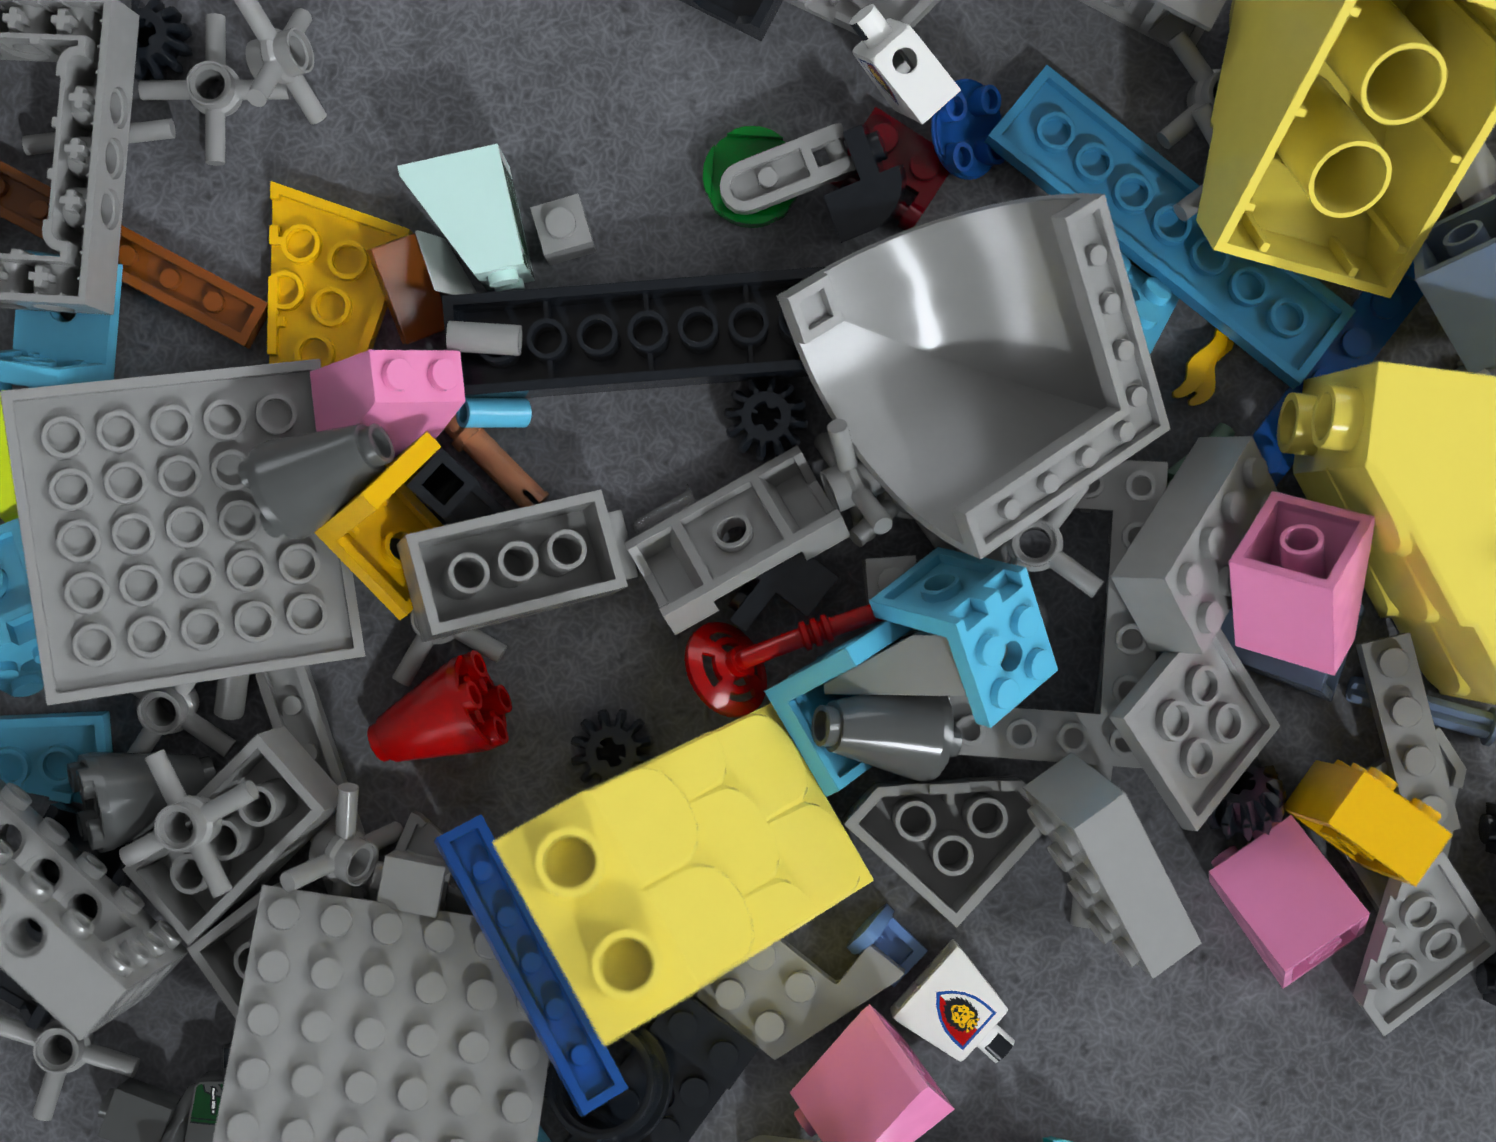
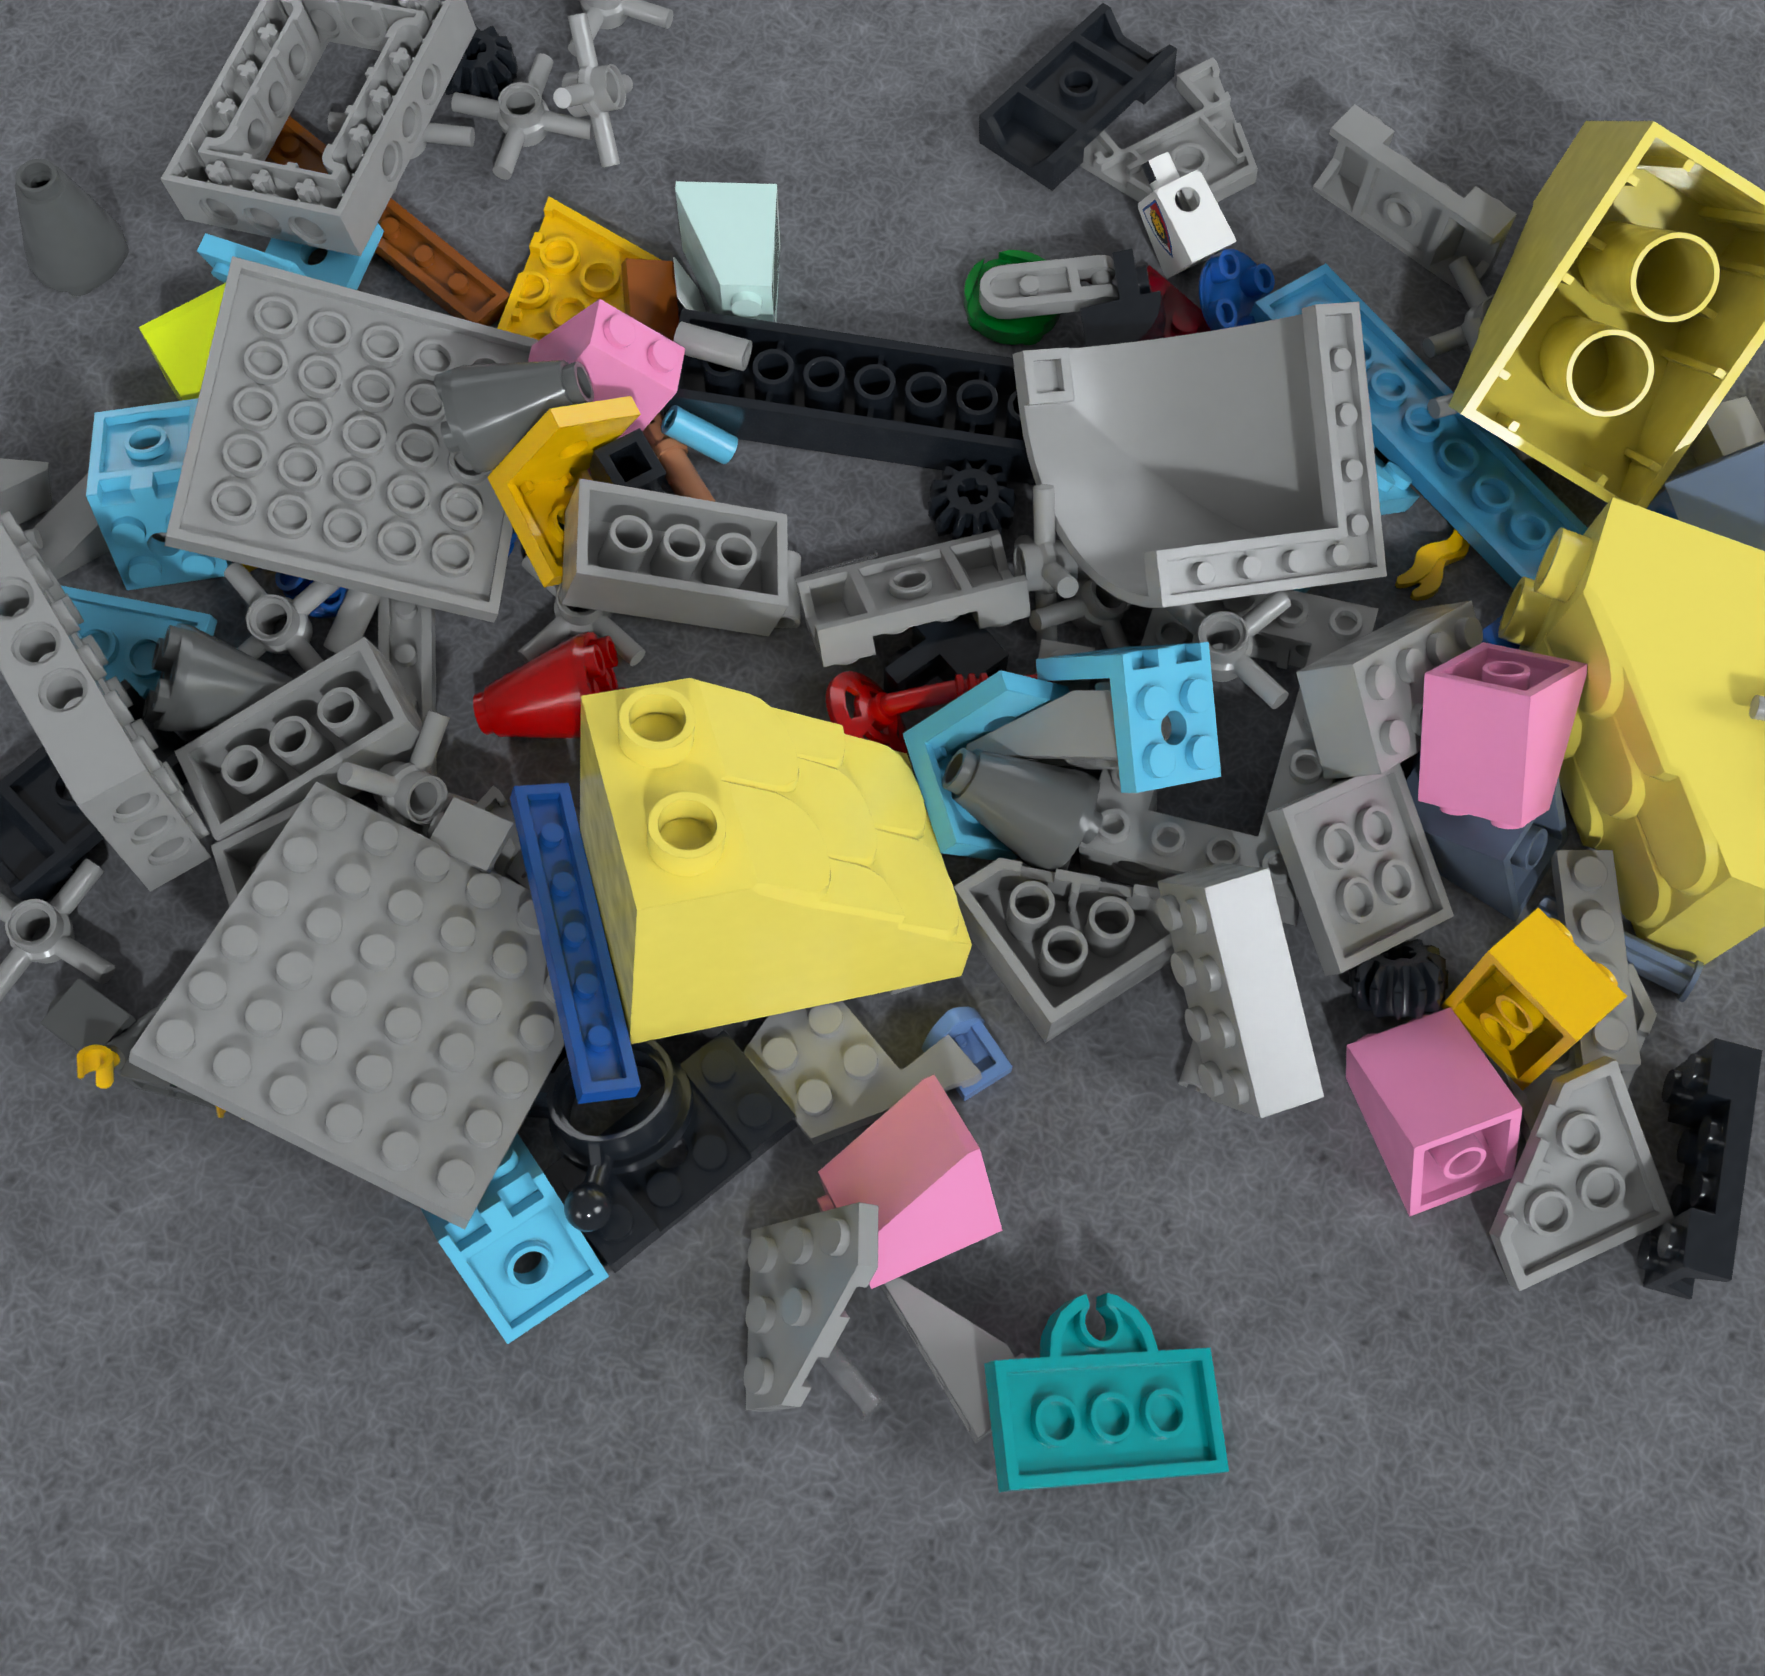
camera: 15 degrees right, 20 degrees down
light grey bar [119,749,259,898] -> none
light grey brick [530,194,597,266] -> none
white torso [890,939,1015,1063] -> none

